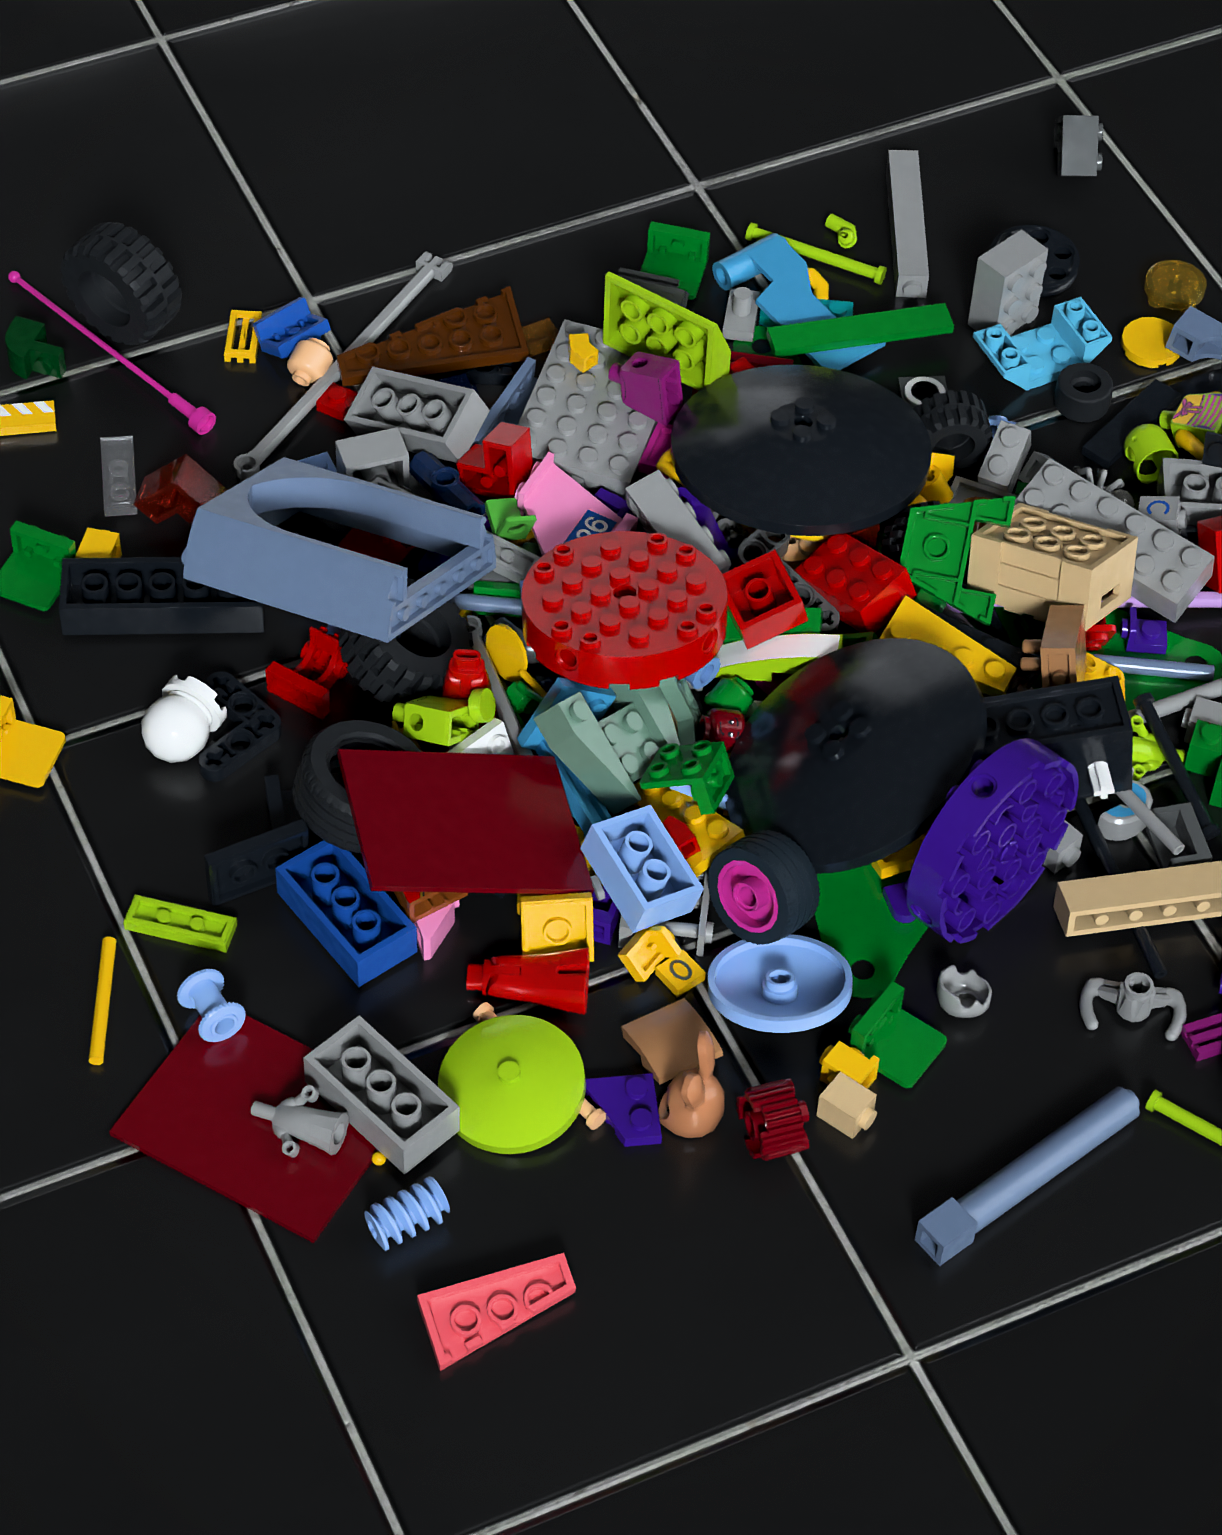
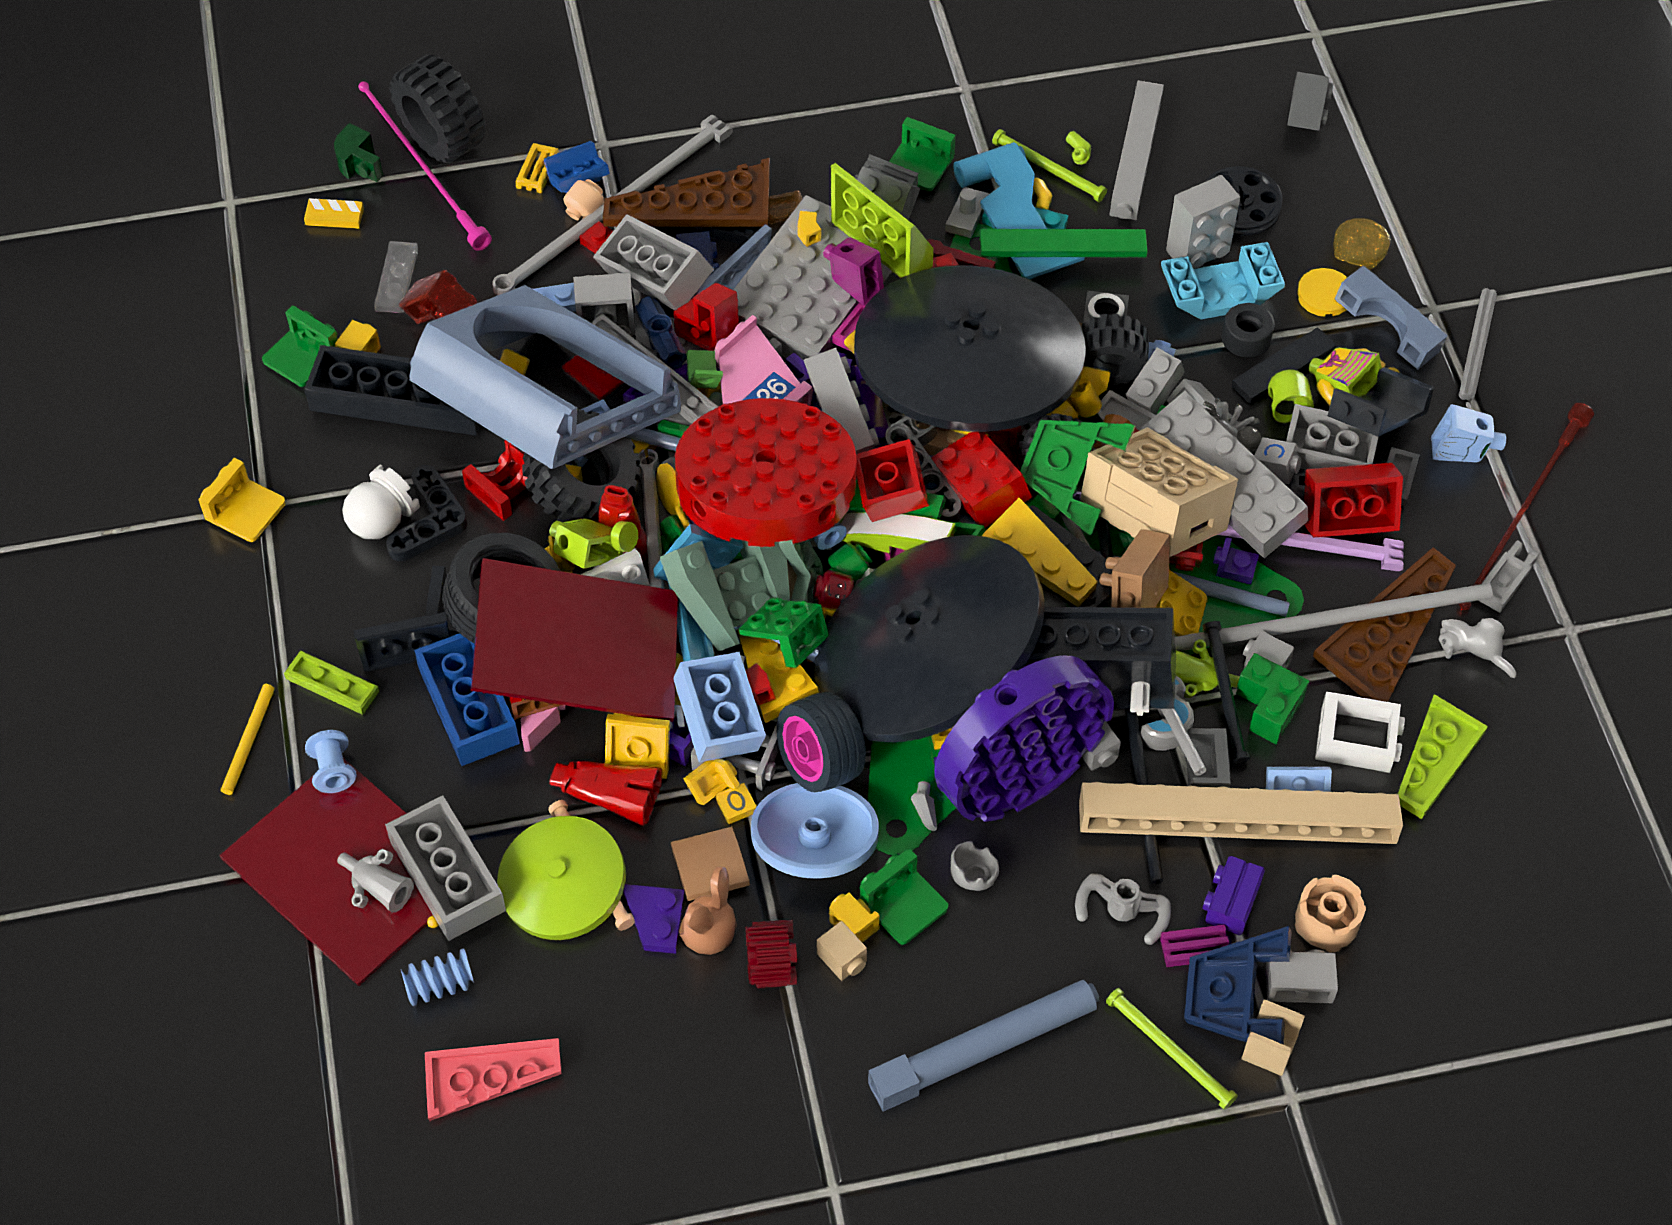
camera: 15 degrees right, 5 degrees up
none -> light grey bar [911,781,937,831]

